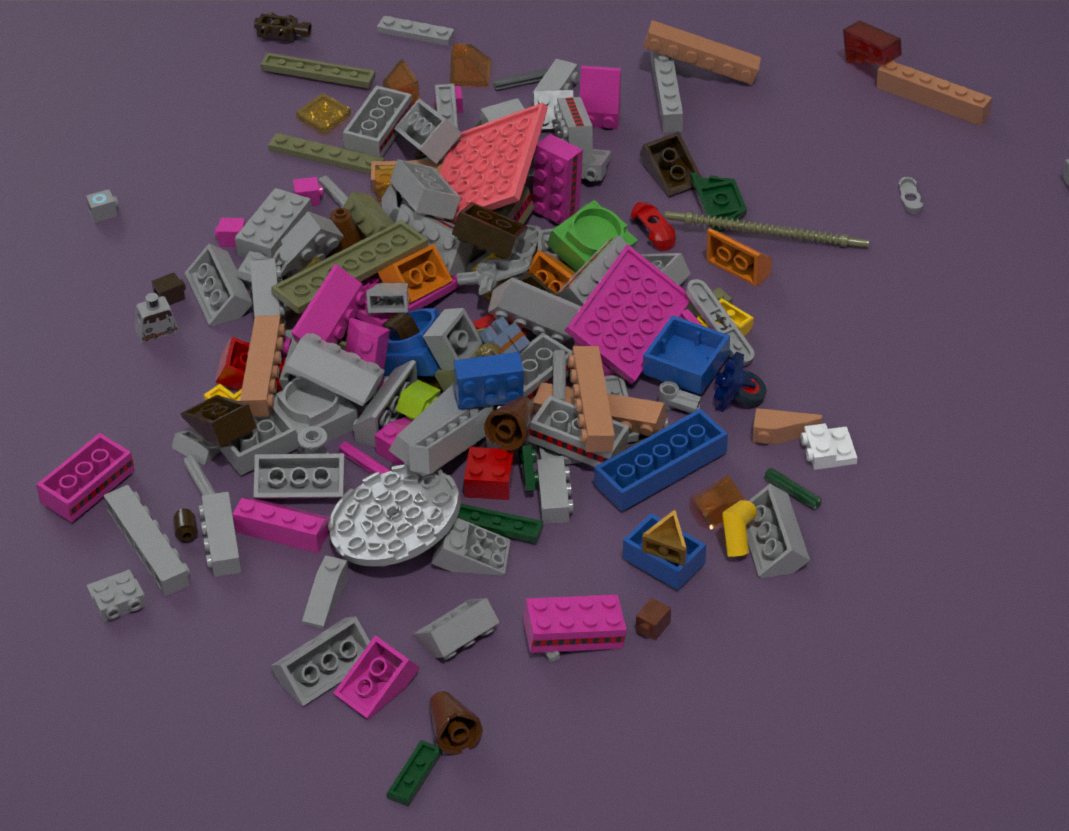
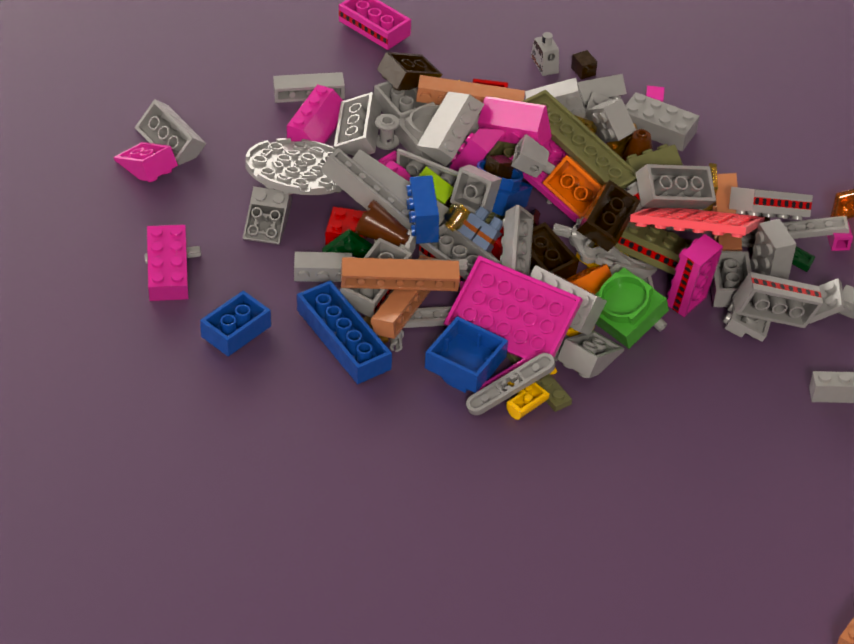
camera: 90 degrees right, 0 degrees up
light grey brick [86,189,119,223] -> none
light grey plate [86,569,146,622] -> none
light grey brick [104,485,190,596] -> none
dark brown brick [173,508,198,542] -> none
light grey axle [184,455,216,496] -> none
olive plate [268,133,385,175] -> none
dark pink brick [293,177,323,206] -> none
clear yellow plate [296,93,351,134] -> none
light grey slope [302,555,349,629] -> none
light grey axle [319,175,348,208] -> none
light grey brick [343,85,412,157] -> none
dark green tile [386,740,443,807] -> none
light grey slope [412,598,499,659] -> none
reddish brown cone [429,691,483,754] -> none
dark green plate [457,504,543,543] -> none
dark pink slope [580,66,621,129] -> none
red piece [630,202,676,251] -> none
copper brick [636,598,671,641] -> none
dark brown slope [639,131,702,198] -> none
pearl gold slope [642,509,687,566] -> none
light grey piece [658,381,702,413] -> none
olive hose [664,211,869,248] -> none
dark green wing [690,173,747,232] -> none
clear orange slope [690,475,745,529] -> none
orange slope [706,228,772,287] -> none
clear blue plate [714,352,767,412] -> none
yellow brick [722,500,757,557] -> none
light grey slope [746,484,810,578] -> none
nougat slope [753,408,822,445] -> none
dark green axle [764,468,822,509] -> none
white plate [801,423,858,470] -> none
light grey piece [899,177,923,215] -> none

